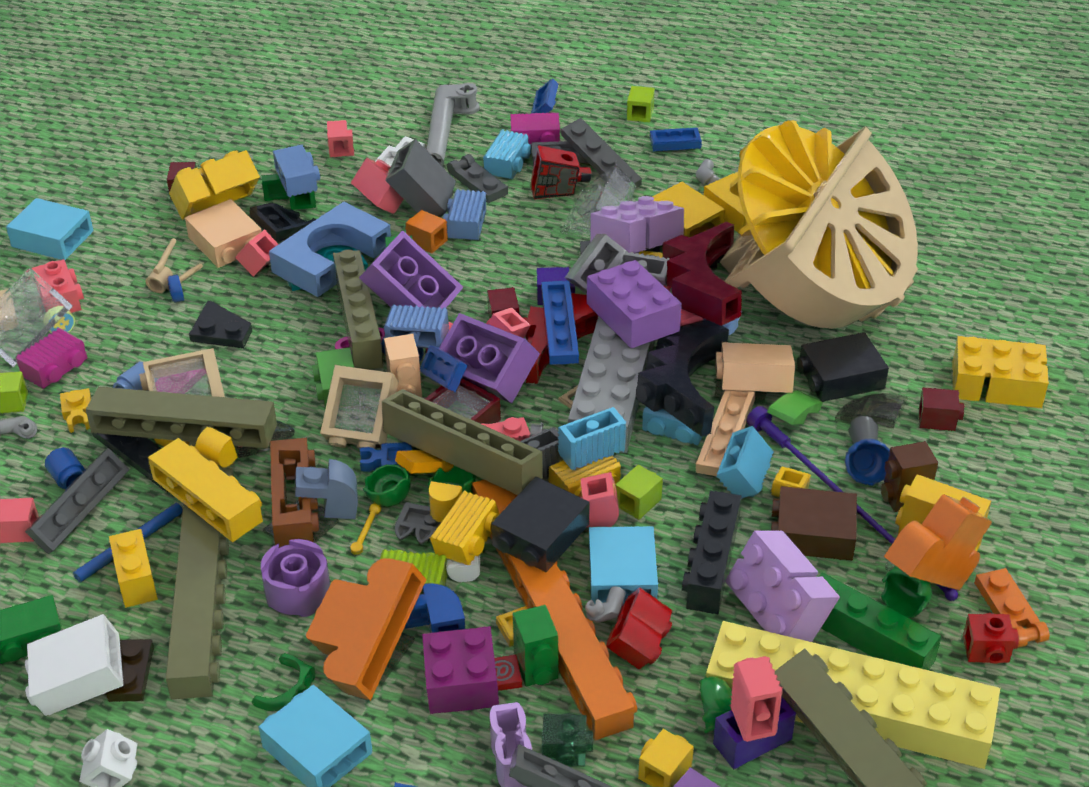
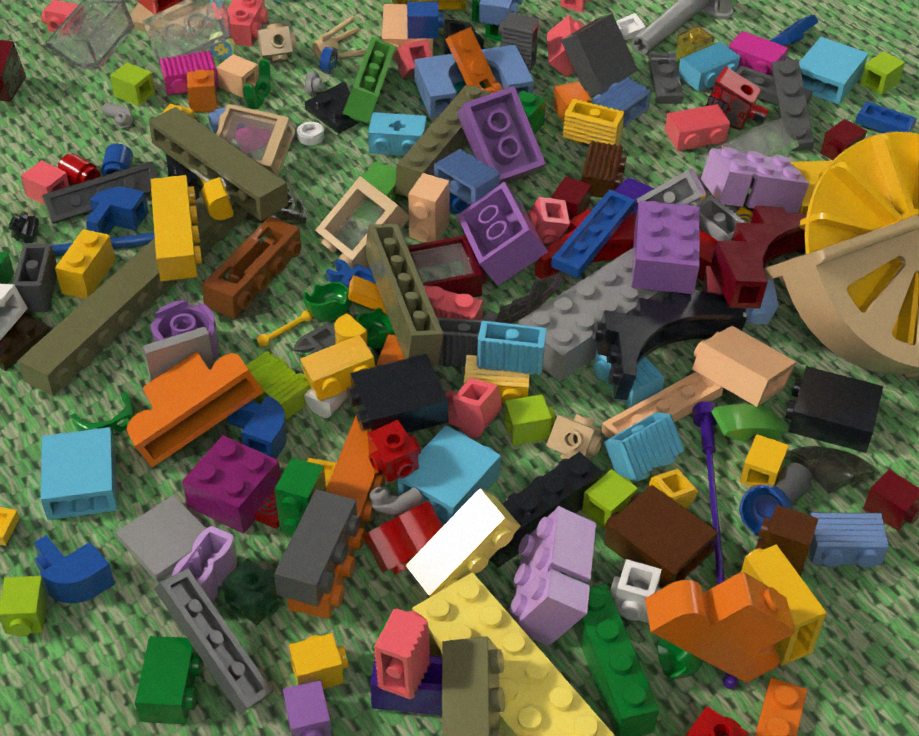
camera: 35 degrees right, 5 degrees up
sand blue brick [295,459,358,519] -> none
blue plate [420,345,468,392] -> none
none -> black plate [8,211,39,243]
none -> dark grey brick [12,244,57,312]
none -> red brick [58,153,100,185]
none -> blue brick [86,187,149,235]
none -> light grey tile [115,495,207,582]
none -> light grey tile [142,326,214,382]
none -> orange brick [187,70,218,113]
none -> light nougat brick [217,54,259,98]
none -> green cap [243,58,271,109]
none -> tan brick [257,23,296,62]
none -> dark grey brick [274,489,361,607]
none -> white tile [297,122,325,145]
none -> light grey arm [304,71,324,96]
none -> bright green brick [343,37,396,123]
none -> red brick [367,420,421,483]
none -> medium azure brick [368,112,427,156]
none -> brick [406,489,521,596]
none -> blue brick [407,2,444,38]
none -> orange plate [445,27,503,94]
none -> clear smoke brick [495,273,564,324]
none -> dark grey brick [498,12,539,72]
none -> tan brick [546,413,603,460]
none -> yellow brick [563,99,624,146]
none -> reddish brown brick [581,141,627,198]
none -> lime brick [582,469,638,530]
none -> white brick [610,559,662,623]
none -> coral brick [665,104,730,151]
none -> clear yellow brick [676,26,715,62]
none -> yellow brick [739,434,789,487]
none -> medium azure brick [799,37,868,105]
none -> medium blue brick [809,512,889,567]
none -> dark red brick [820,119,867,160]

